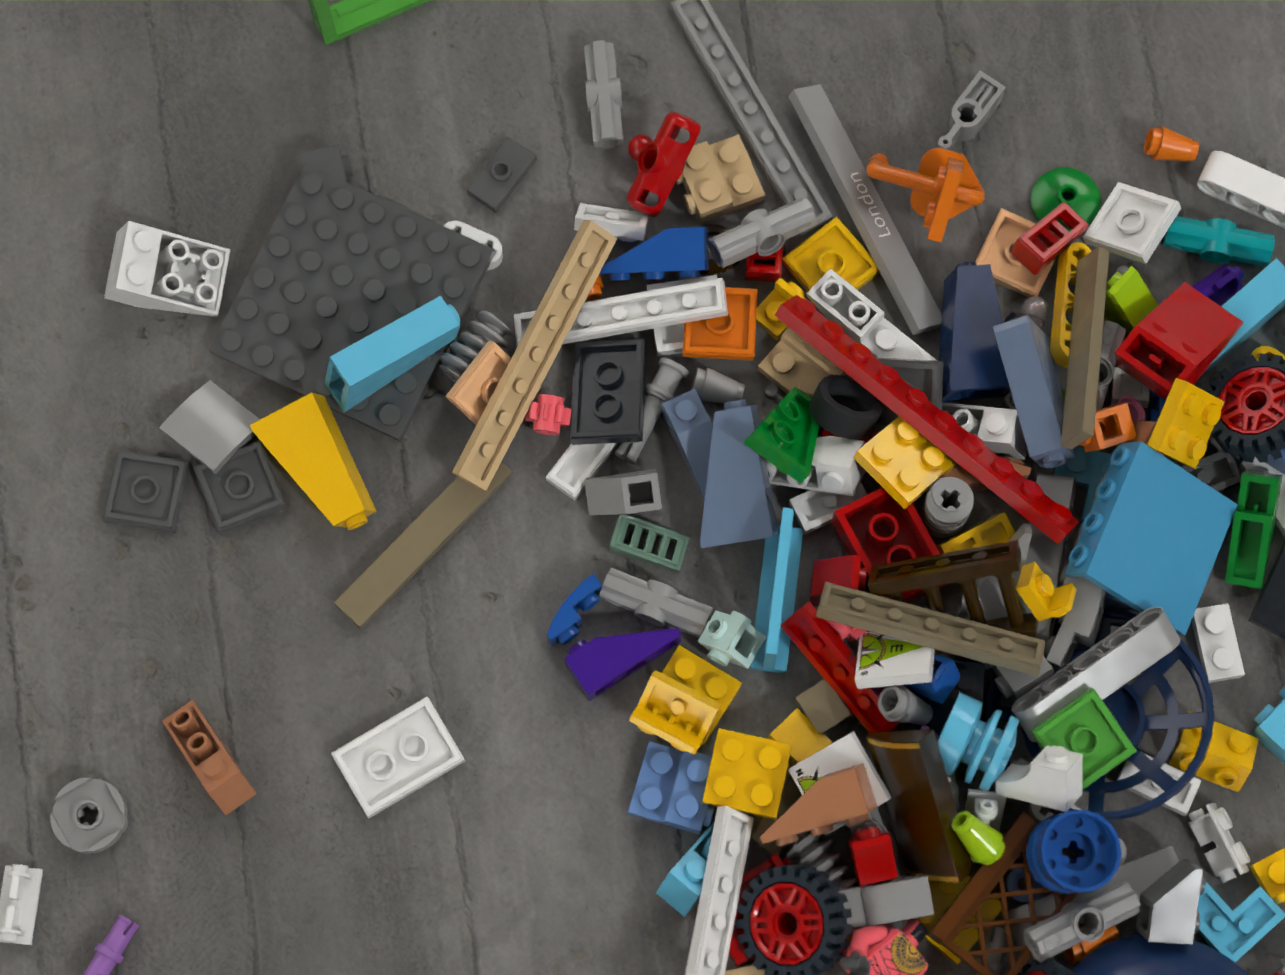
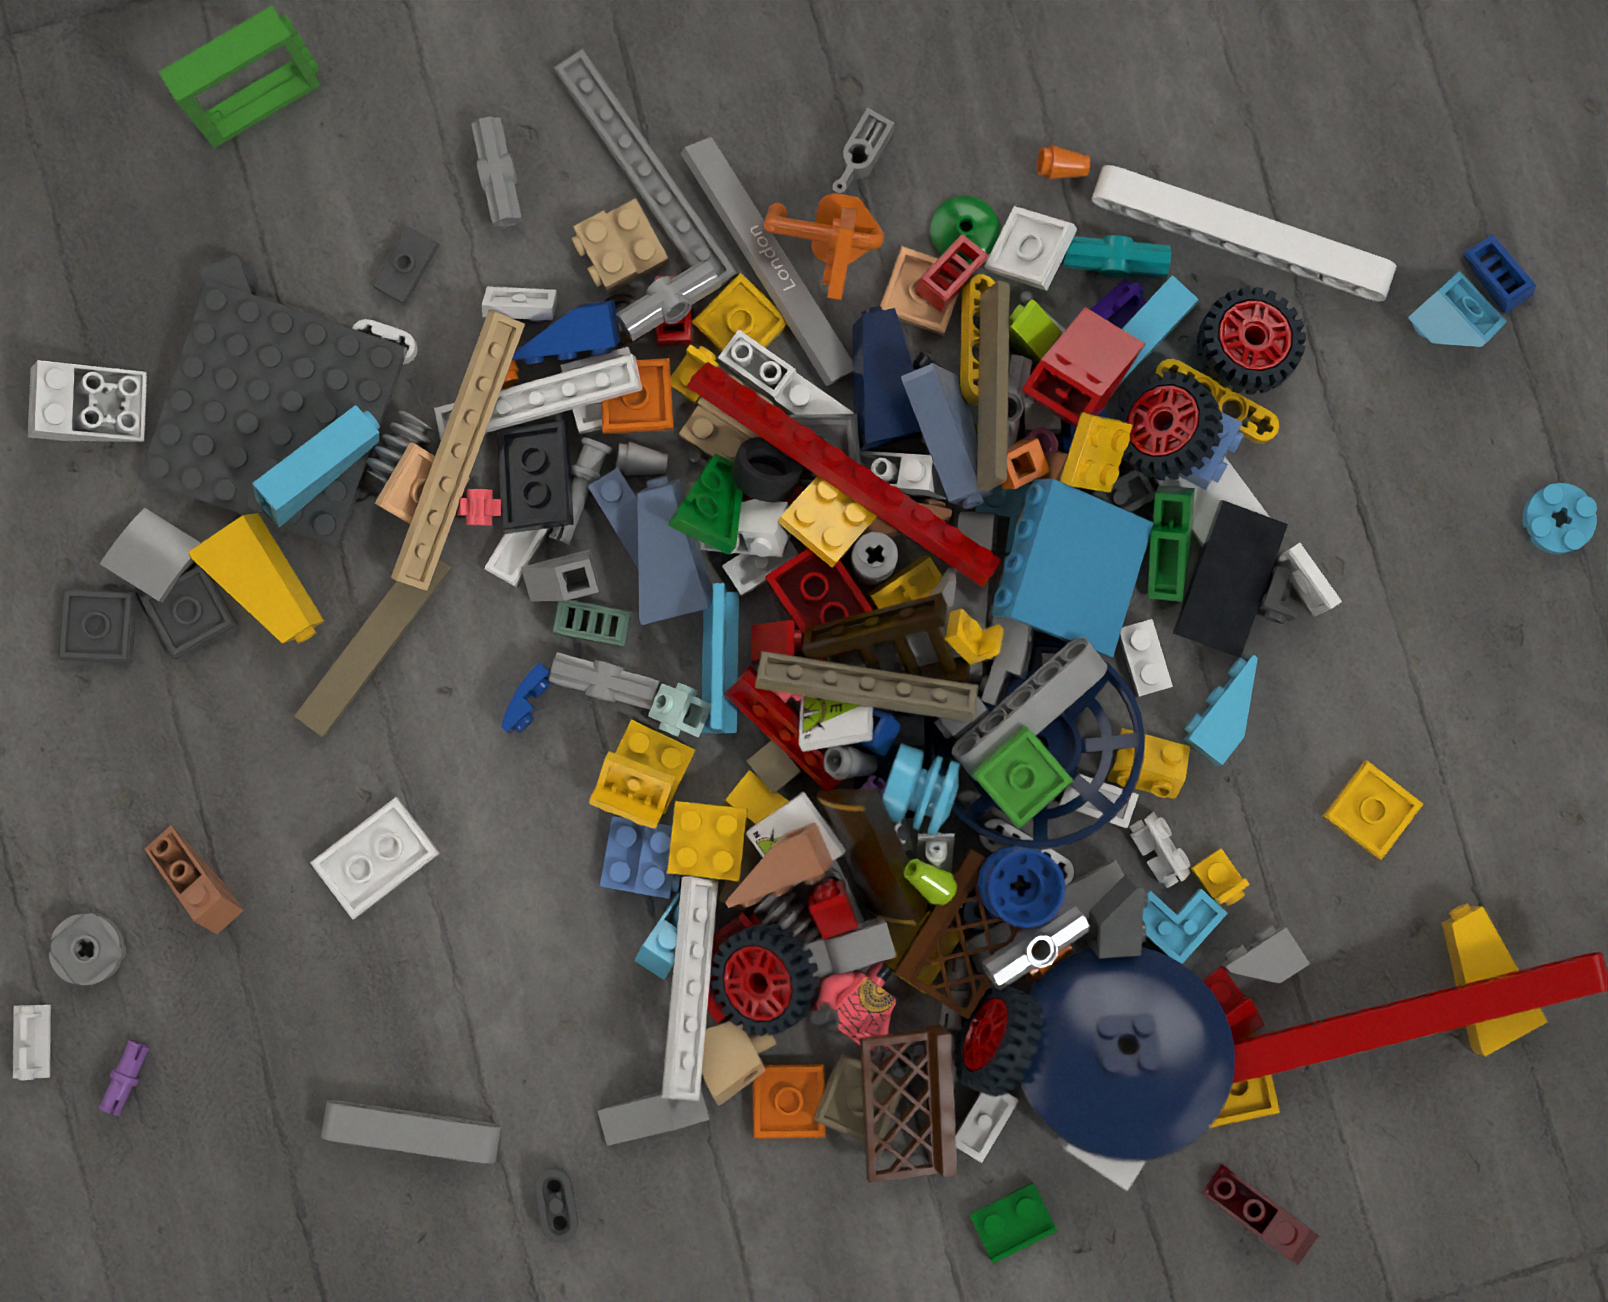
camera: 10 degrees left, 10 degrees up
dark purple slope [564,628,682,702] -> none
red piece [626,111,701,217] -> none
white arch [996,746,1082,812] -> none
clear hinge [1018,297,1049,327] -> none

